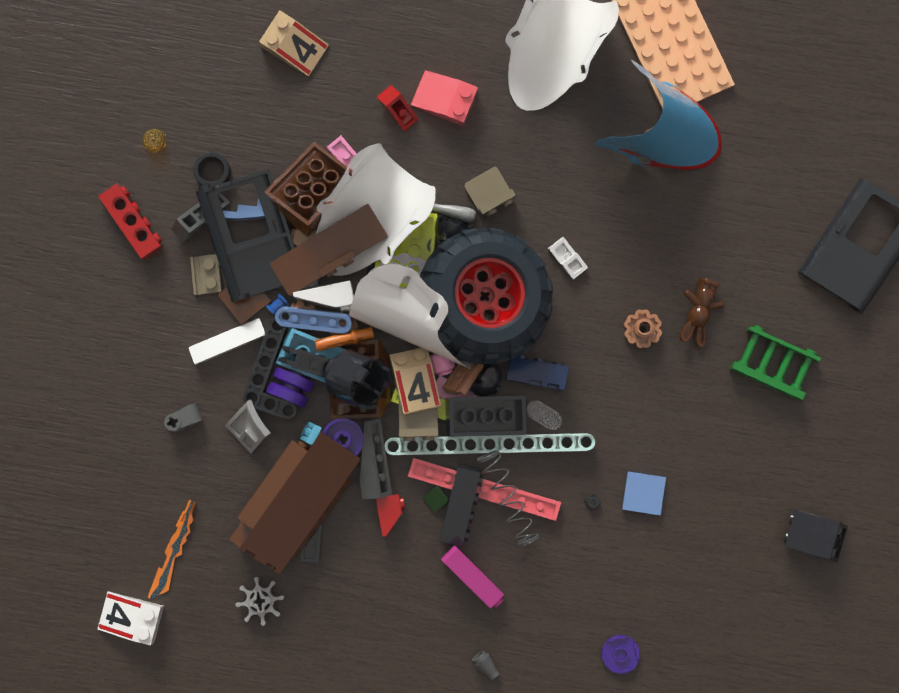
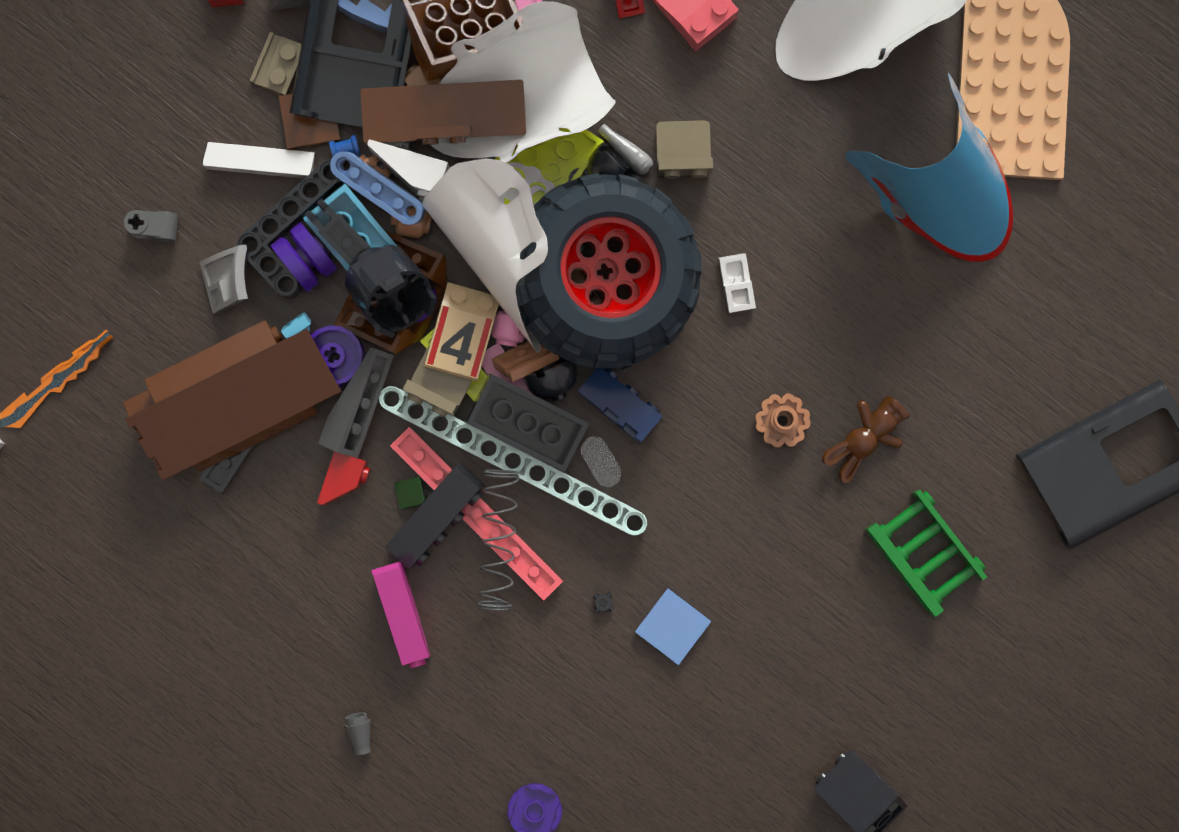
camera: 30 degrees right, 0 degrees up
light grey gear [236,577,285,626] -> none
orange pin [315,326,374,352] -> none

